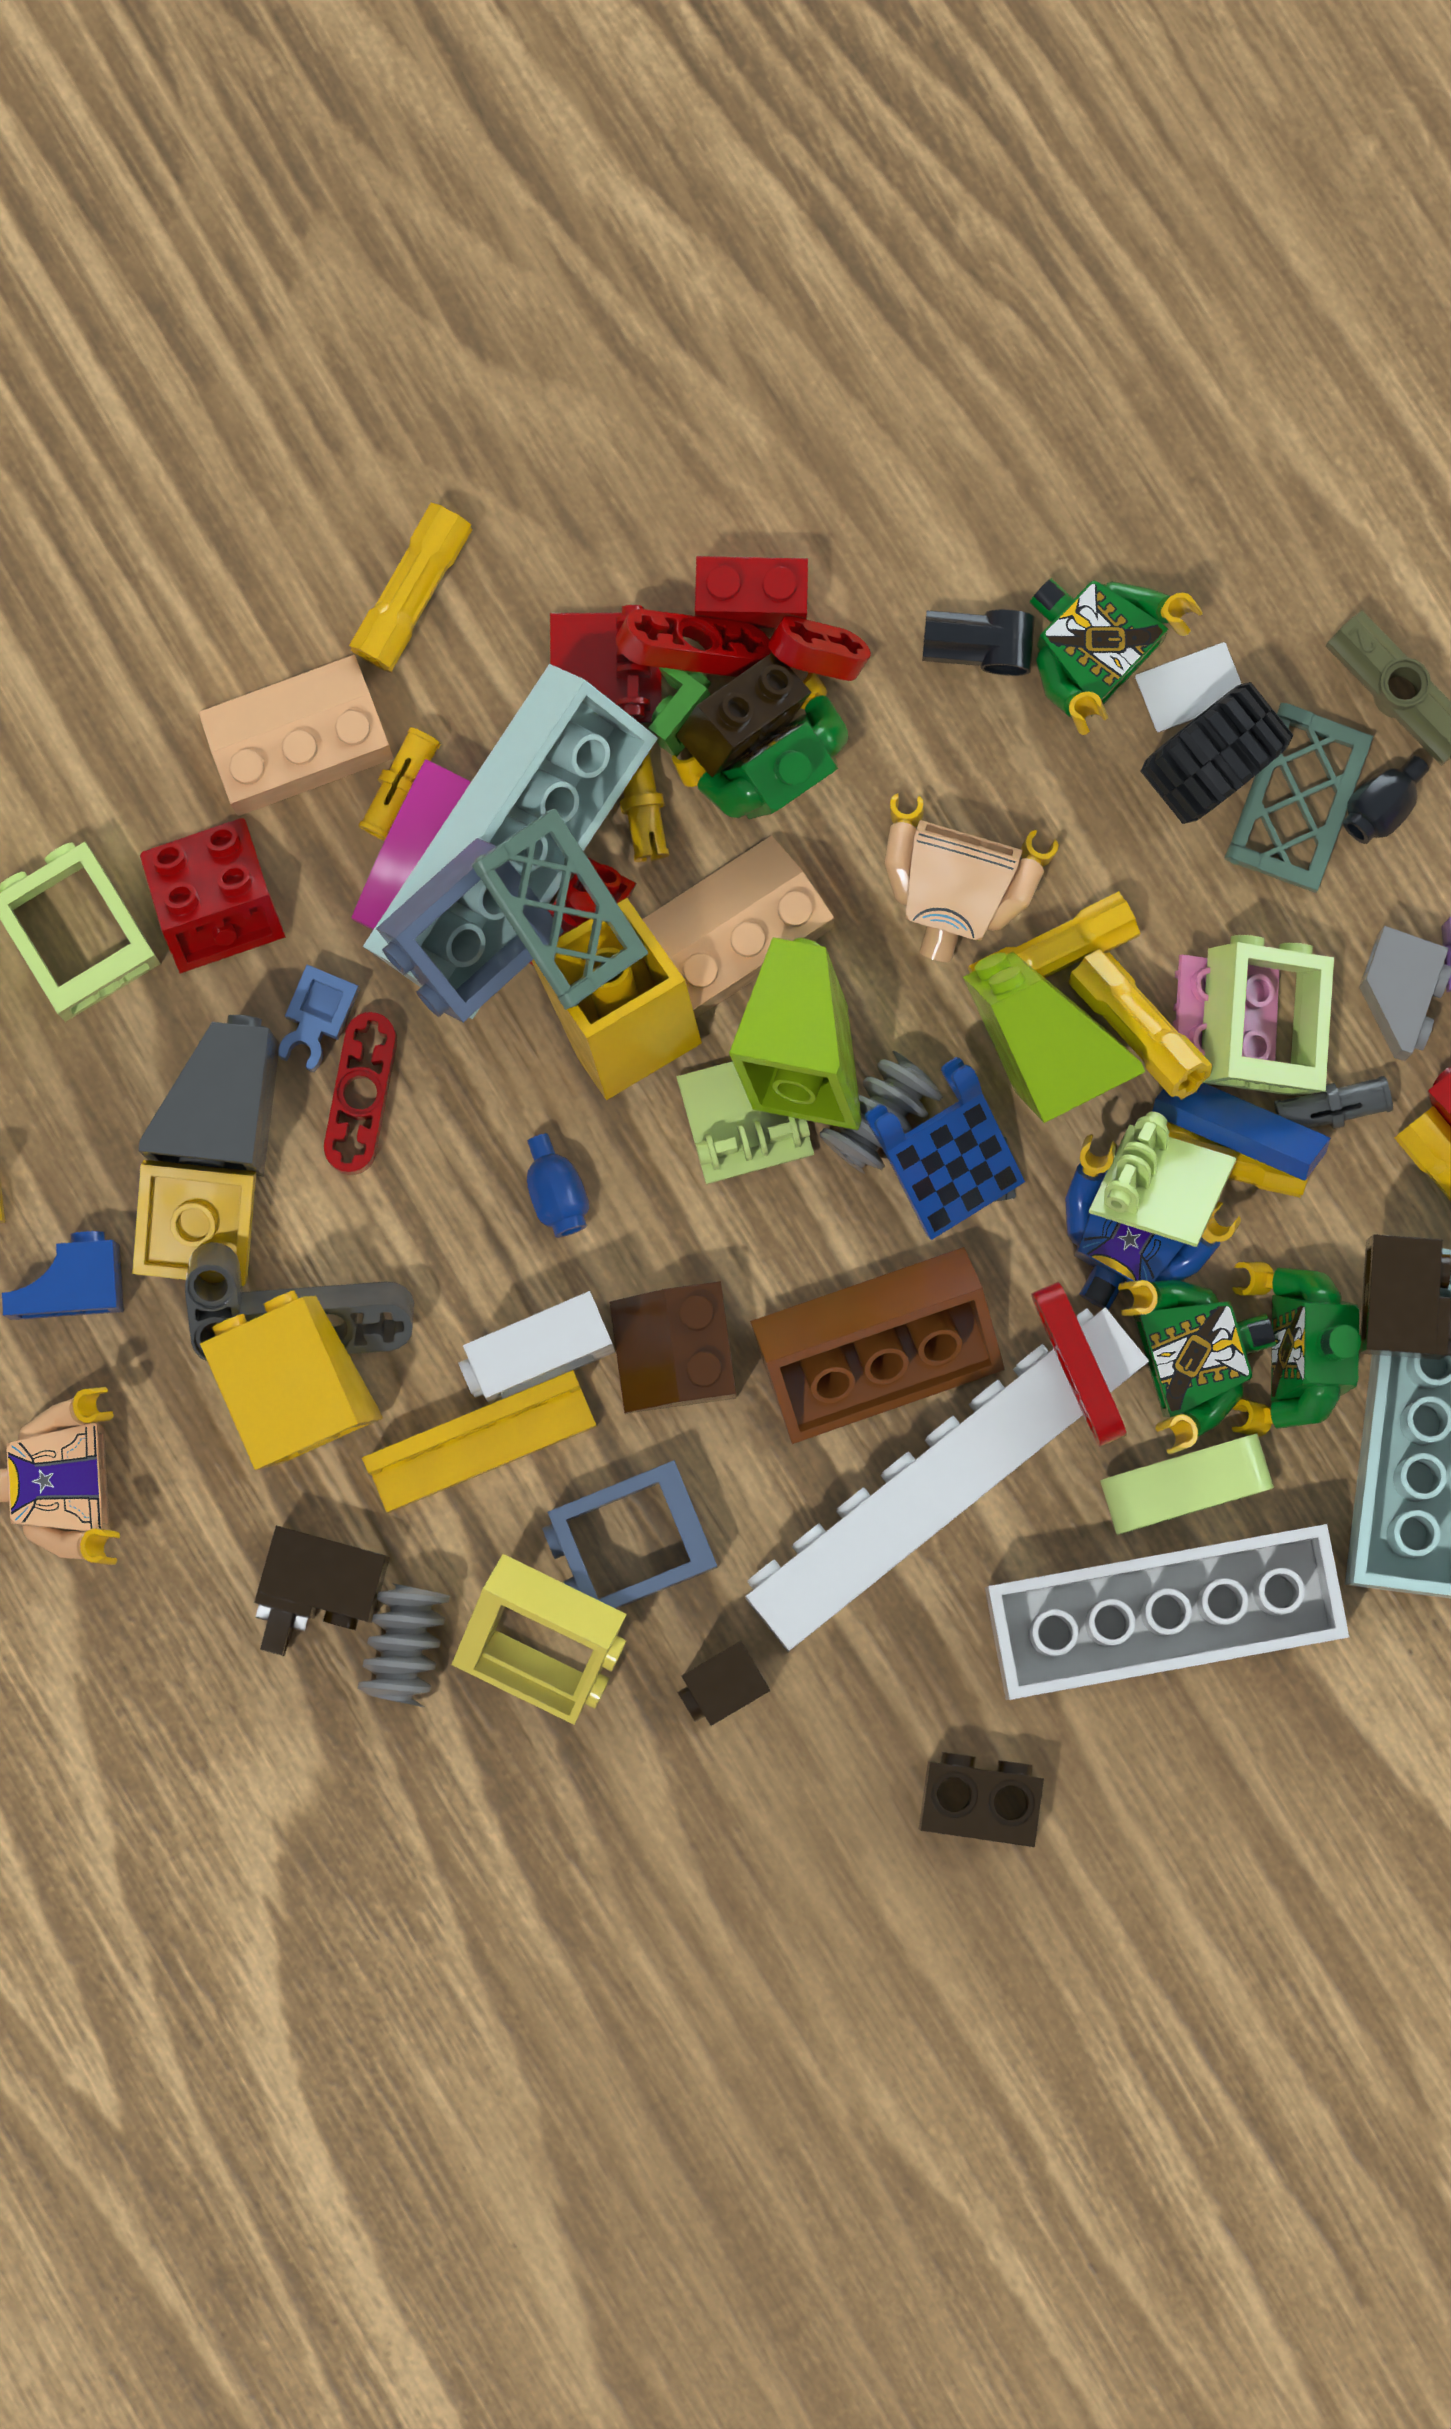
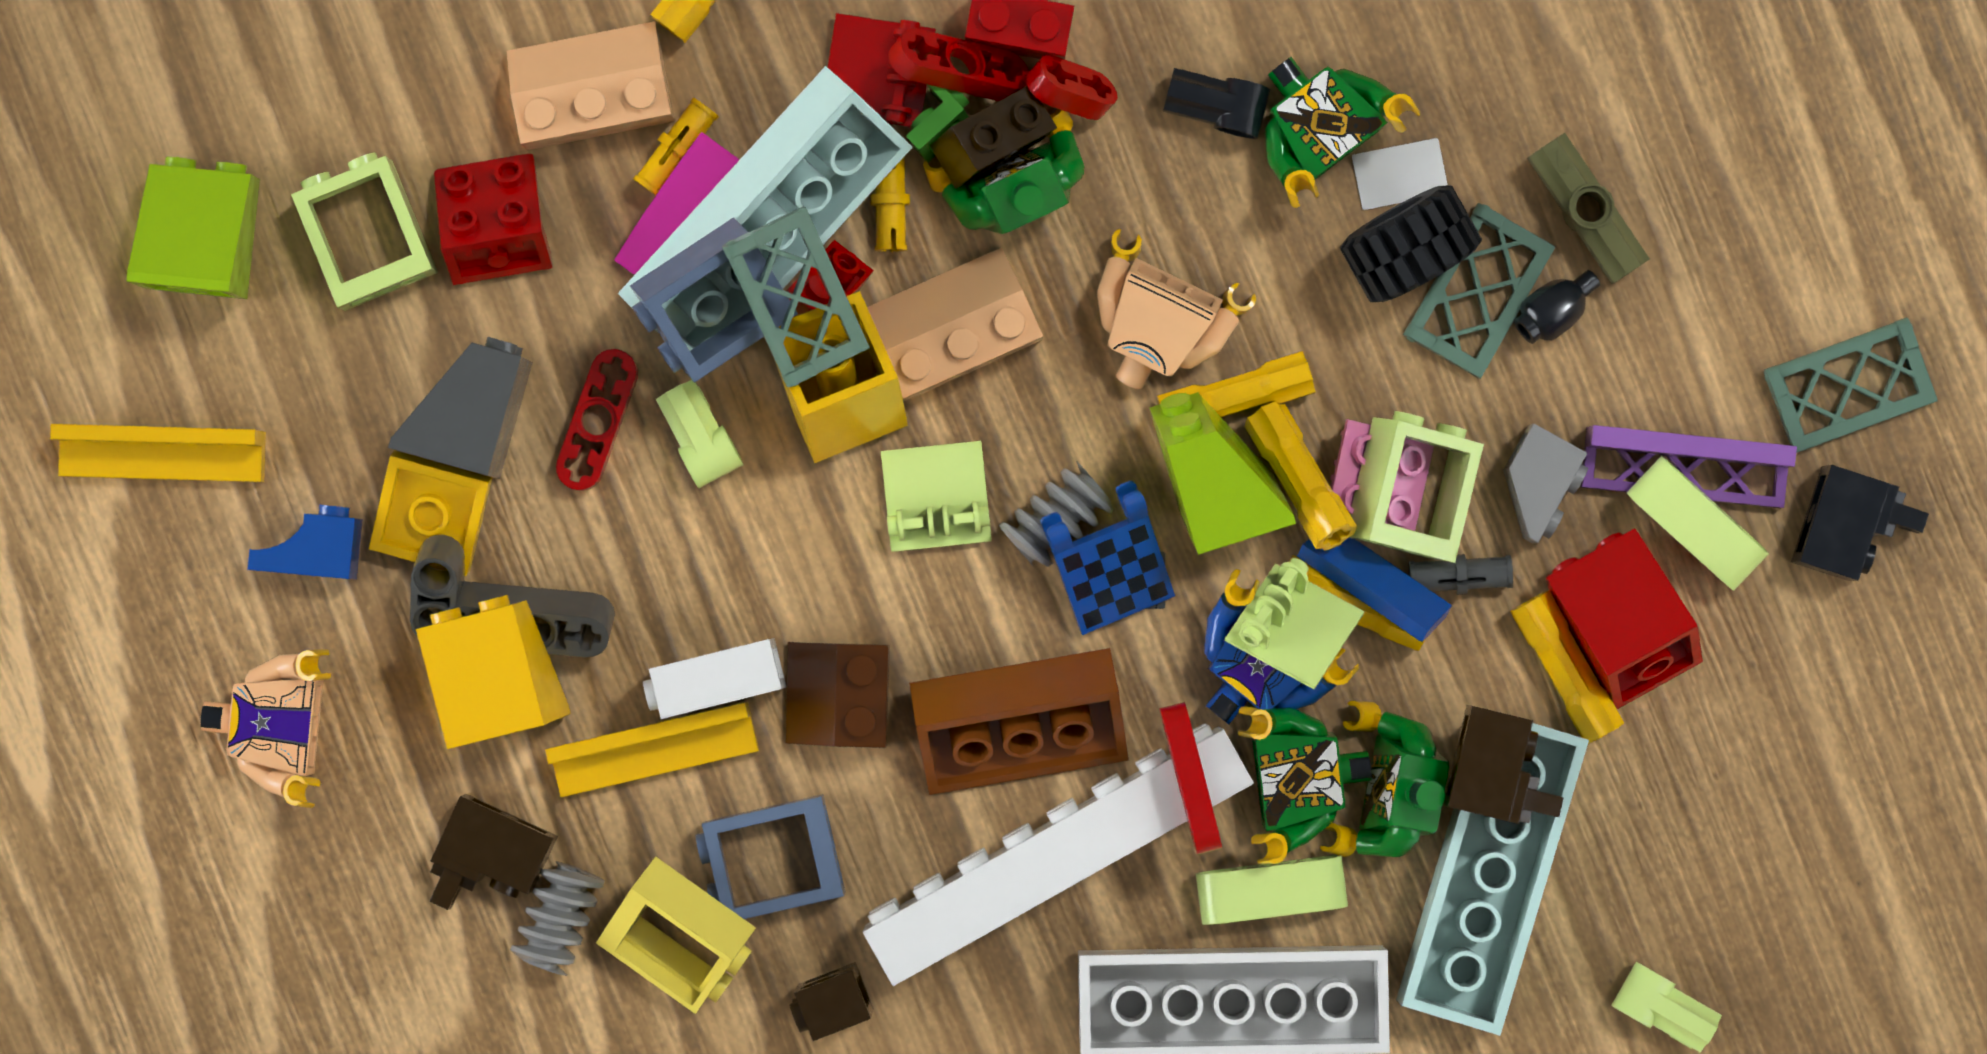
camera: 10 degrees right, 5 degrees up
medium blue plate [278,965,360,1072] -> none
blue plant [527,1133,590,1238] -> none
lime slope [729,937,862,1130] -> none
none -> yellowish green piece [656,380,744,488]

